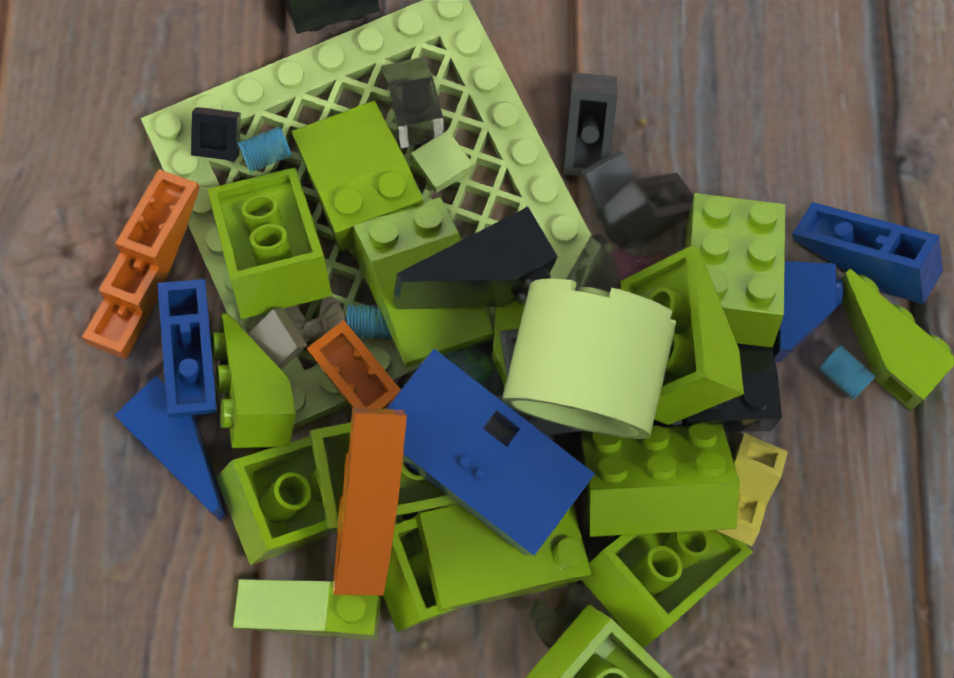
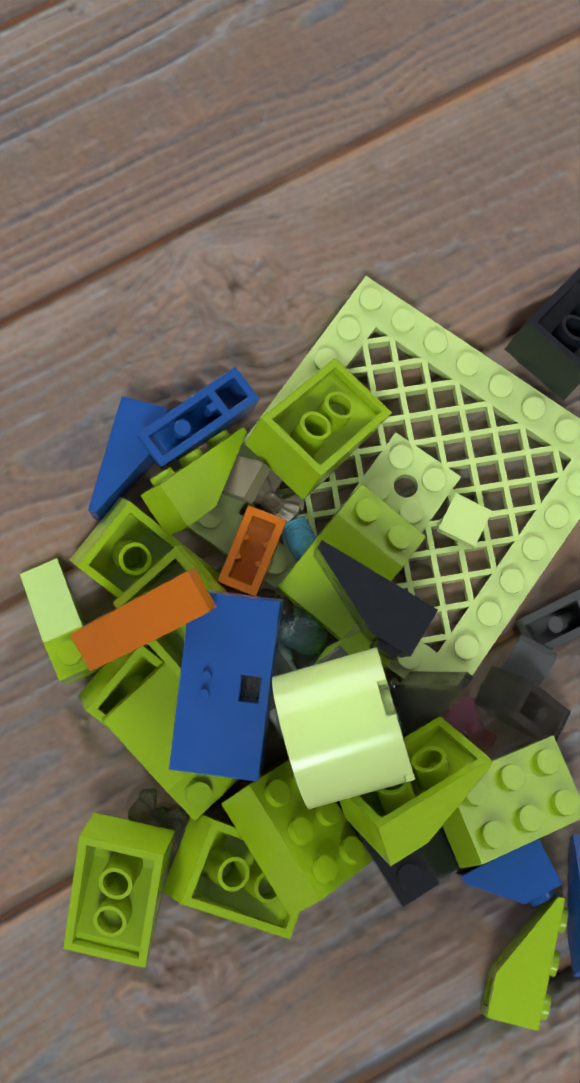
camera: 60 degrees right, 5 degrees up
orange slope [82,169,200,360] -> none
black tile [191,107,241,161] -> none
medium azure piece [238,126,292,173] -> none
lime slope [291,100,423,252] -> none
clear smoke slope [381,57,444,149] -> none
light yellow slope [716,433,788,546] -> none
medium azure piece [818,345,875,400] -> none

